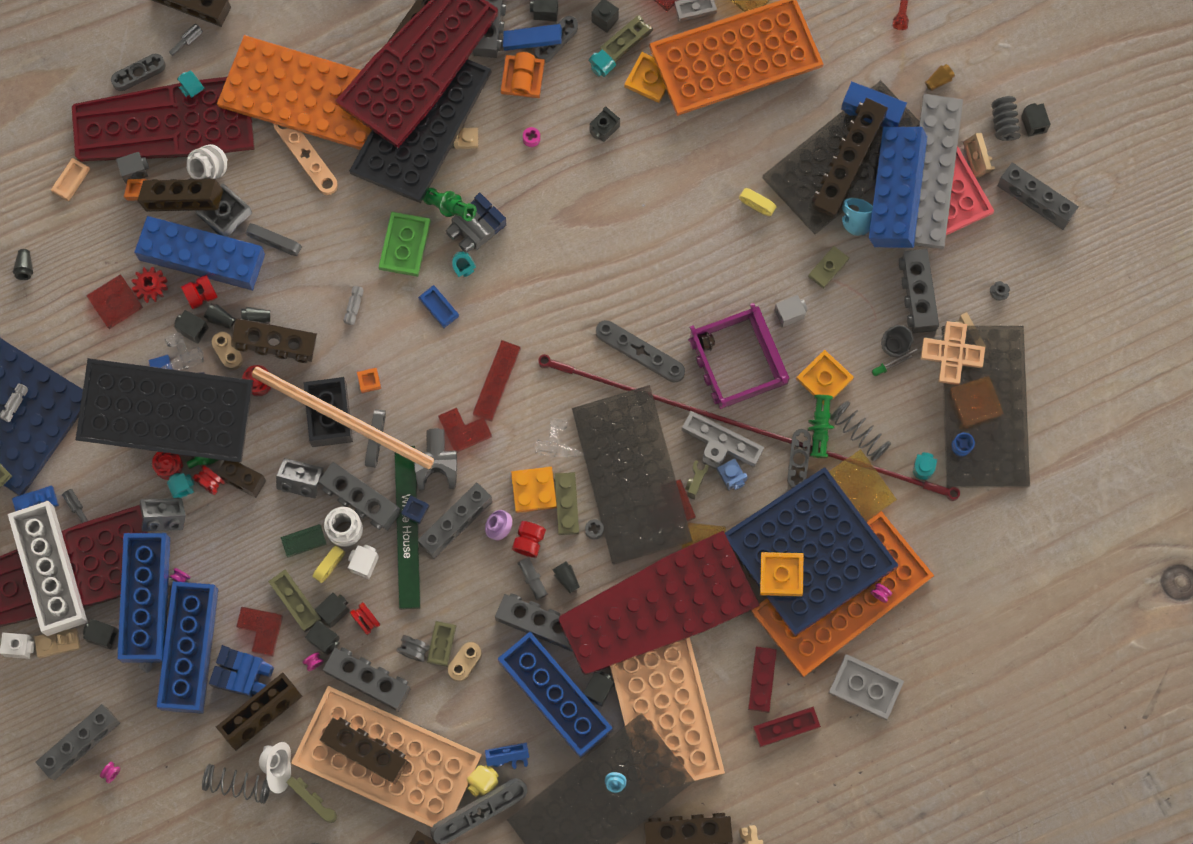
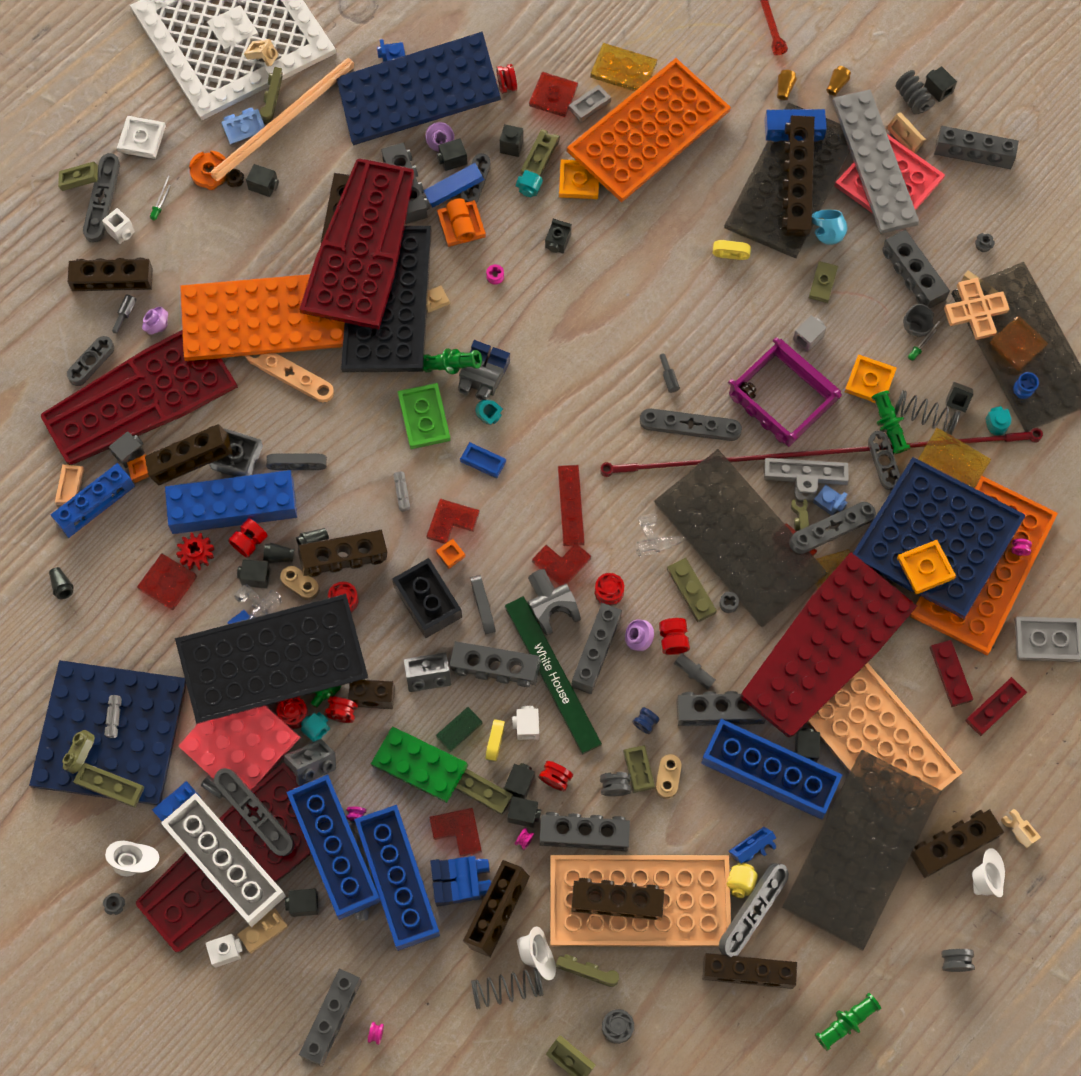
camera: 25 degrees left, 5 degrees down
teal plate [177,70,204,98] -> none
white piece [186,145,228,179] -> none
light nougat axle [252,367,434,469] -> none
white piece [324,507,363,547] -> none
dark blue plate [401,496,430,524] -> none
light orange plate [511,467,557,513] -> none
pearl dark grey cone [553,561,580,593] -> none
medium azure plate [605,772,626,793] -> none
blue brick [869,127,927,248] -> none
none -> blue brick [50,463,135,538]
none -> lavender plate [142,306,168,335]
none -> coral plate [179,706,301,790]
none -> dark grey piece [214,768,295,856]
none -> green plate [371,726,468,803]
none -> clear red plate [427,499,480,544]
none -> red wheel [595,573,625,606]
none -> dark blue wheel [632,707,660,734]
none -> dark grey axle [660,353,680,393]
none -> pearl gold cone [777,70,797,100]
none -> dark grey piece [789,502,876,554]
none -> pearl dark grey brick [946,382,974,413]

